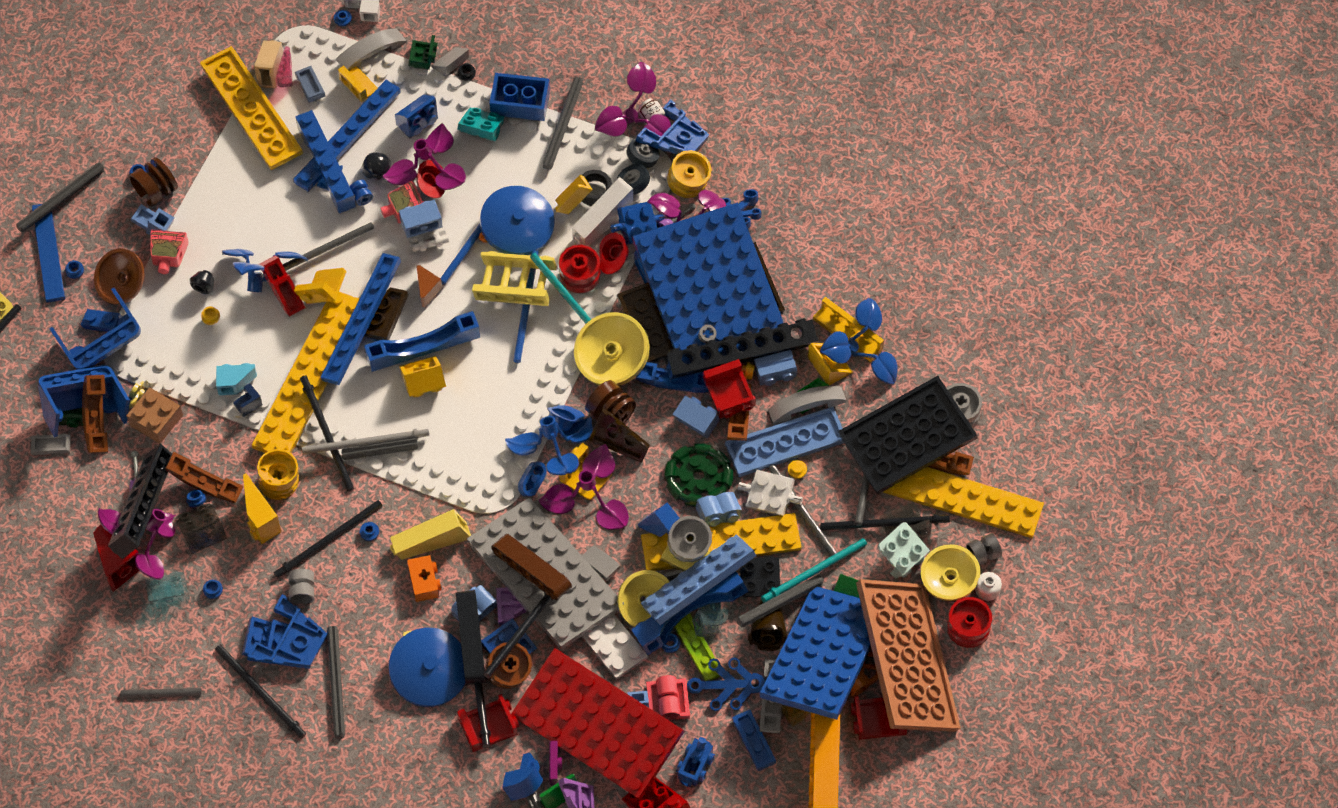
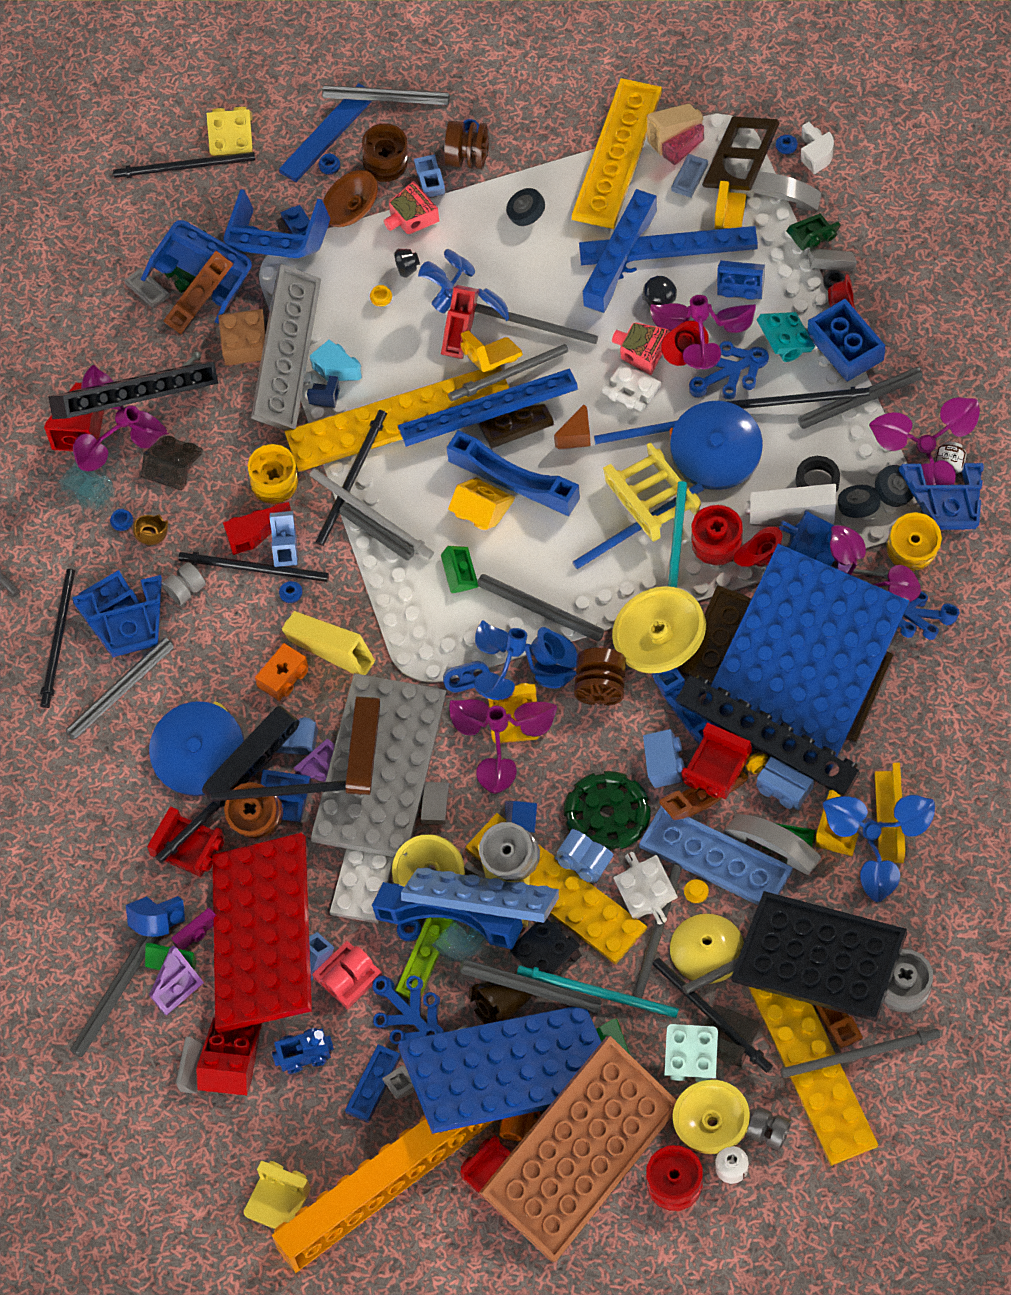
camera: 55 degrees right, 0 degrees up
light yellow plate [128,381,145,410] -> none
dark orange slope [165,452,243,503] -> none
blue plate [186,490,206,507] -> none
yellow slope [243,473,281,544] -> none
blue wheel [350,180,373,206] -> none
medium blue brick [399,200,443,238] -> none
yellow panel [555,175,593,215] -> none
dark brown wing [589,407,650,463] -> none
light grey bush [698,325,717,343] -> none
none -> pearl gold hair [133,514,168,546]
none -> red slope [223,502,291,555]
none -> light grey plate [251,264,321,431]
none -> medium blue brick [270,511,298,567]
none -> reddish brown wheel [362,123,407,182]
none -> green slope [441,546,478,593]
none -> dark grey bar [448,344,568,402]
none -> dark grey axle [477,574,604,641]
none -> black wheel [506,188,545,226]
none -> light yellow dish [670,914,744,984]
none -> blue plant [689,341,769,400]
none -> dark brown window [702,116,780,191]
none -> black bar [725,387,870,409]
none -> dark grey bar [780,1029,940,1078]
none -> red piece [828,274,857,312]

